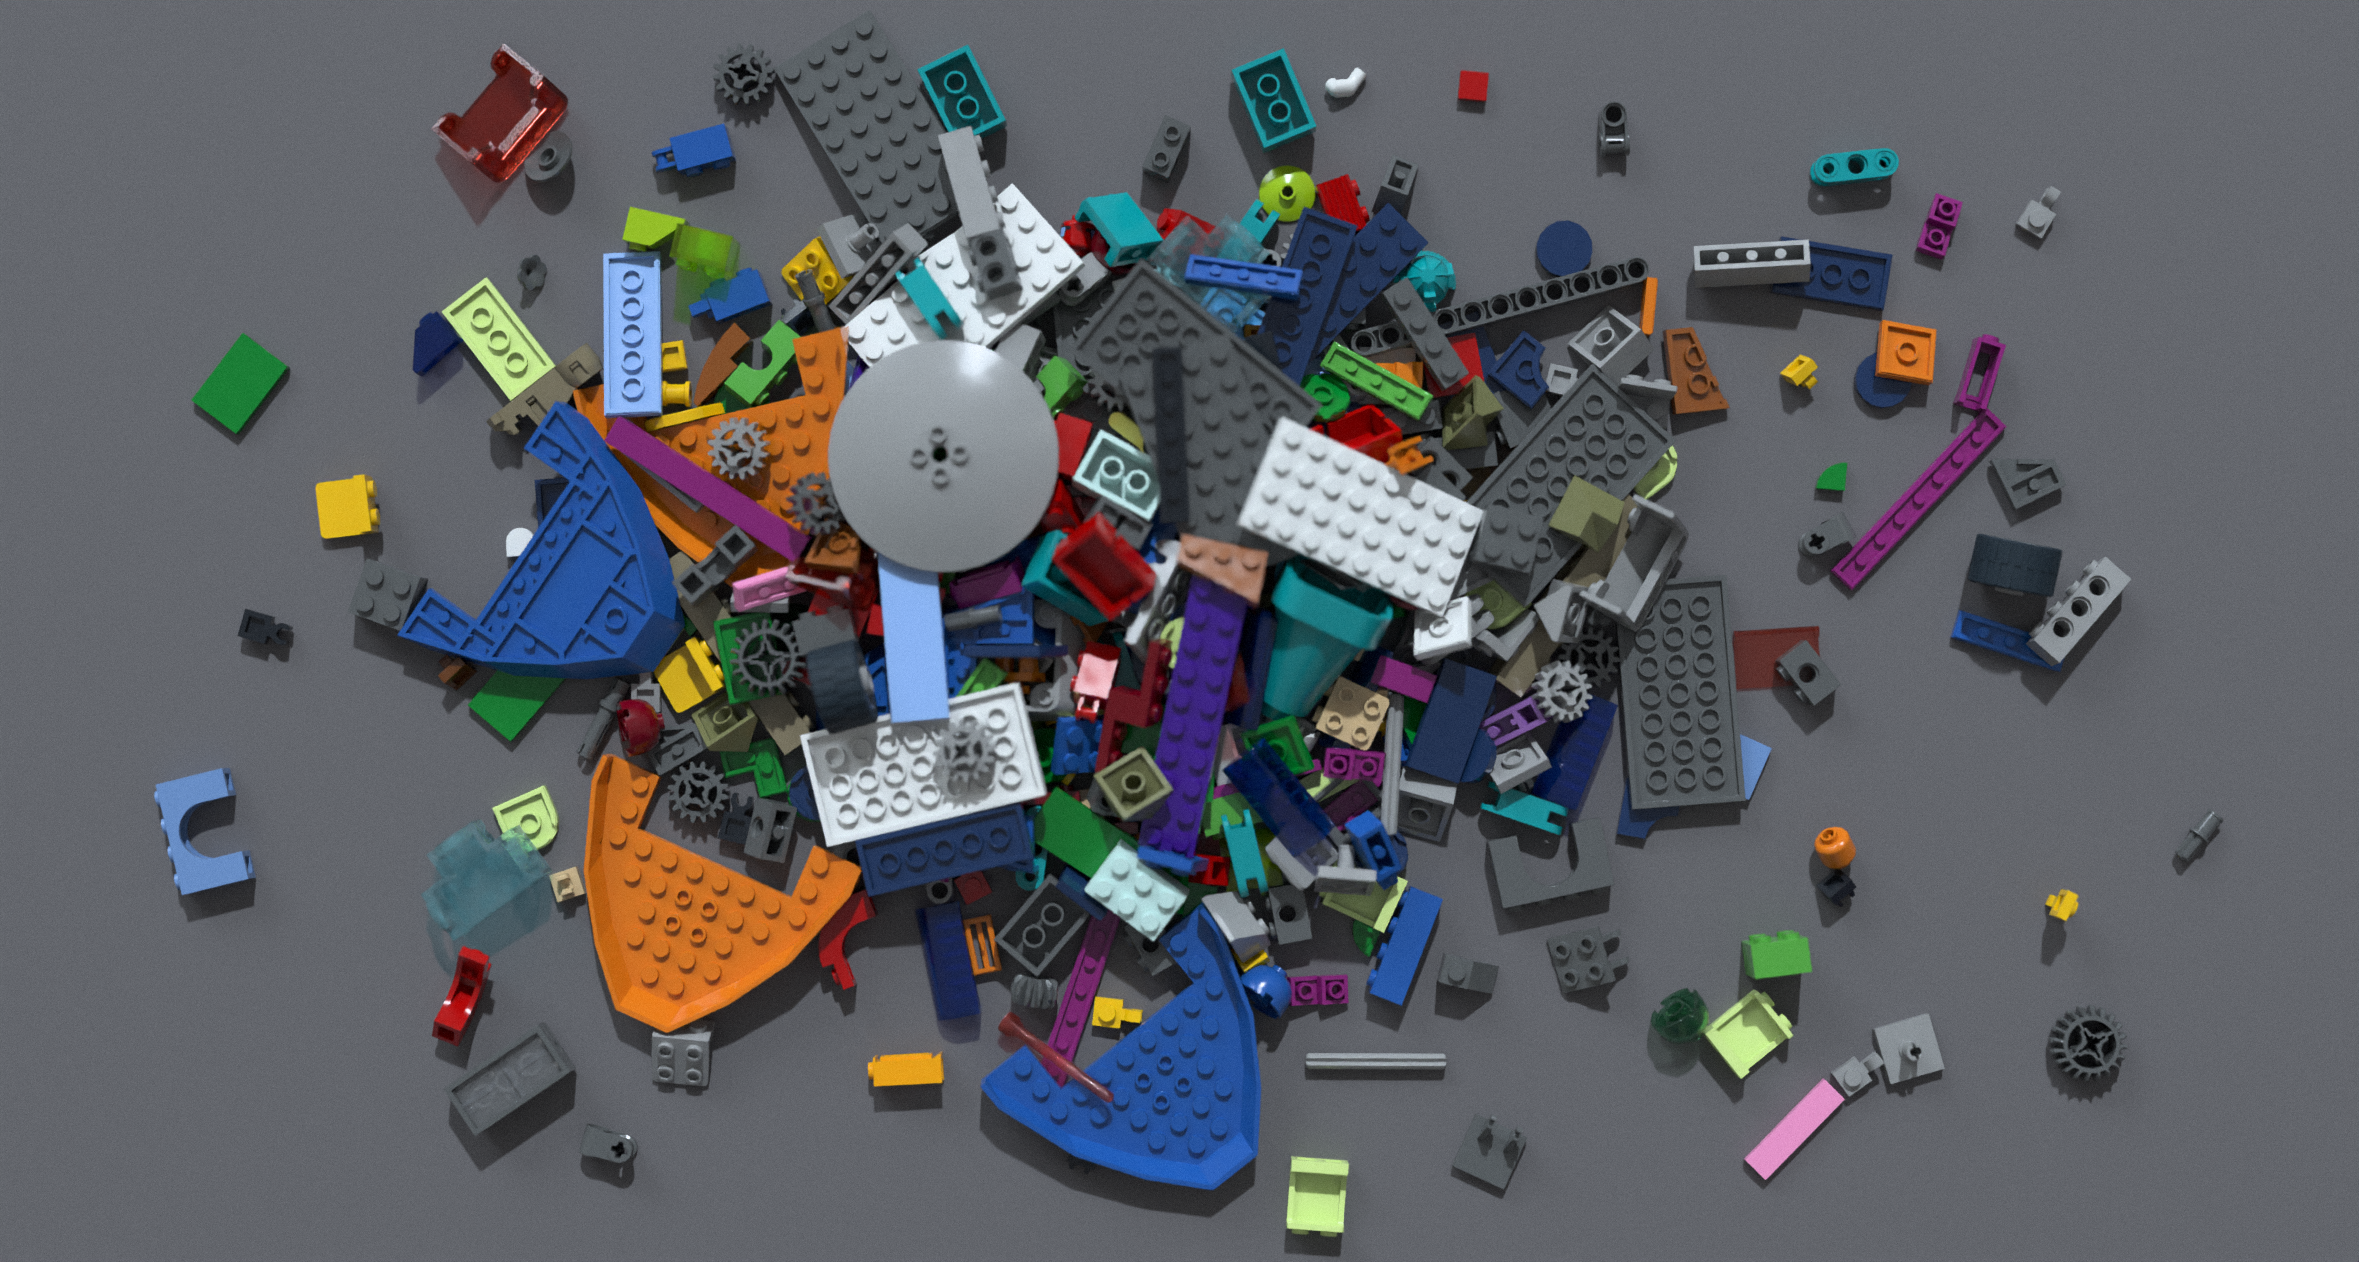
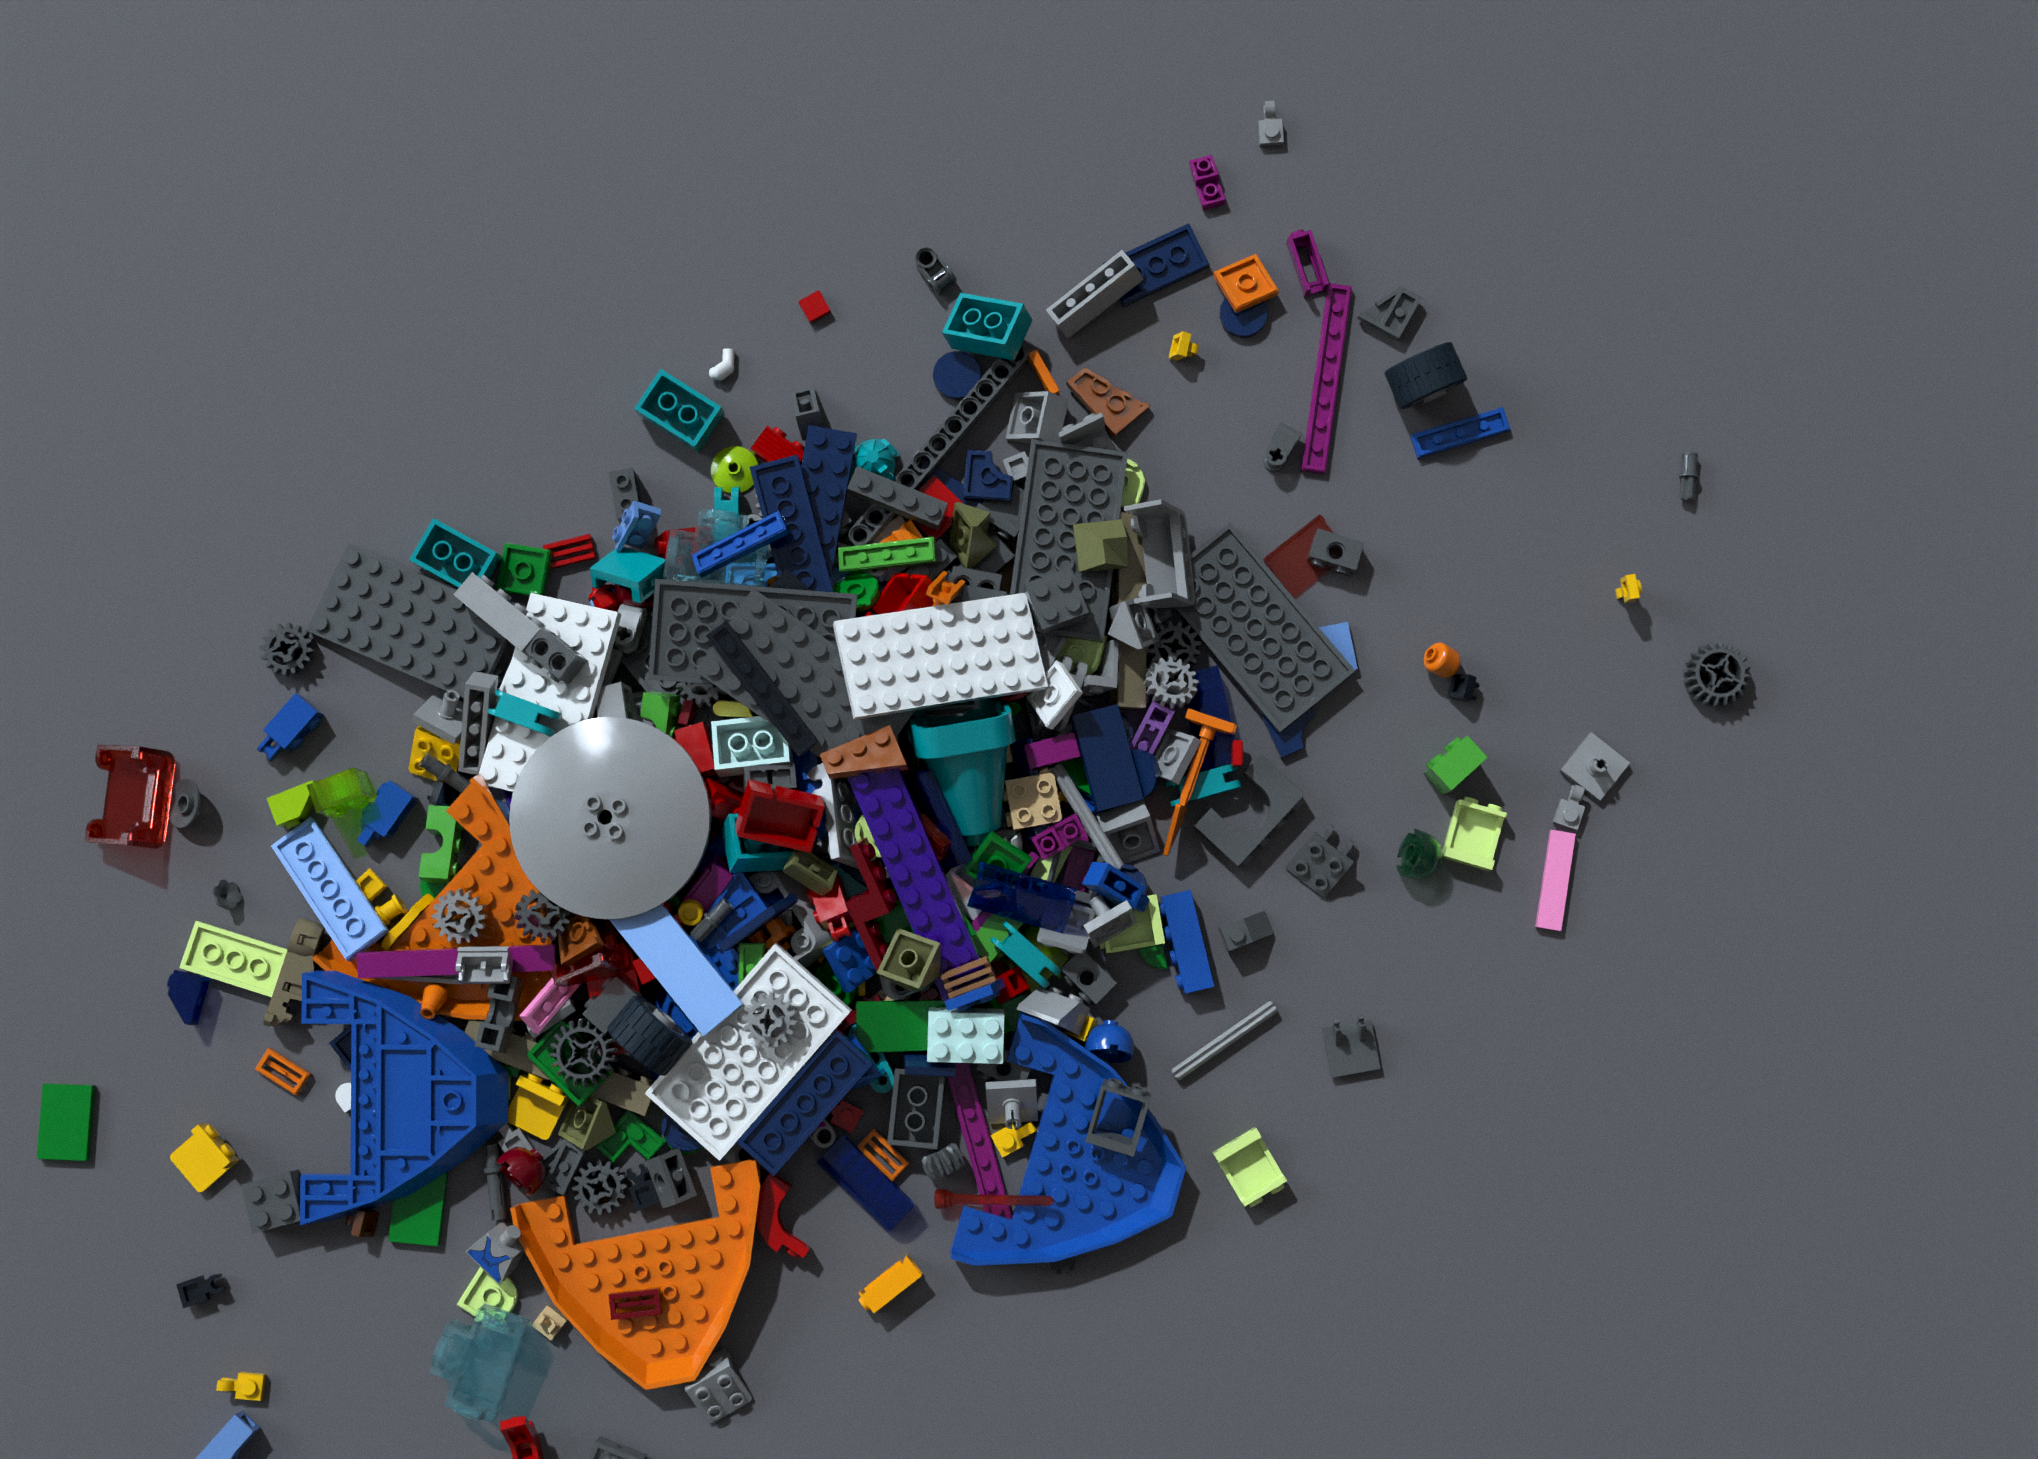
camera: 30 degrees left, 5 degrees down
dark orange slope [693,322,754,407] -> none
magenta slope [1287,974,1349,1006] -> none
teal piece [1809,148,1899,187] -> none
green tile [1815,463,1847,491] -> none
light grey brick [2026,557,2131,666] -> none
none -> yellow plate [216,1372,266,1401]
none -> orange tile [255,1048,312,1095]
none -> orange cone [420,982,448,1019]
none -> light grey hinge [456,946,514,984]
none -> light grey torso [466,1222,524,1285]
none -> green tile [496,543,553,596]
none -> red tile [542,534,596,570]
none -> dark red tile [609,1287,663,1320]
none -> medium blue bracket [612,500,661,551]
none -> dark red tile [678,700,696,727]
none -> yellow tile [678,899,704,926]
none -> olive slope [783,849,838,896]
none -> medium nougat tile [940,956,997,999]
none -> teal brick [942,293,1033,360]
none -> light grey tile [986,1079,1038,1129]
none -> dark grey window [1085,1078,1152,1157]
none -> orange piece [1163,708,1237,856]
none -> red tile [1231,740,1243,767]

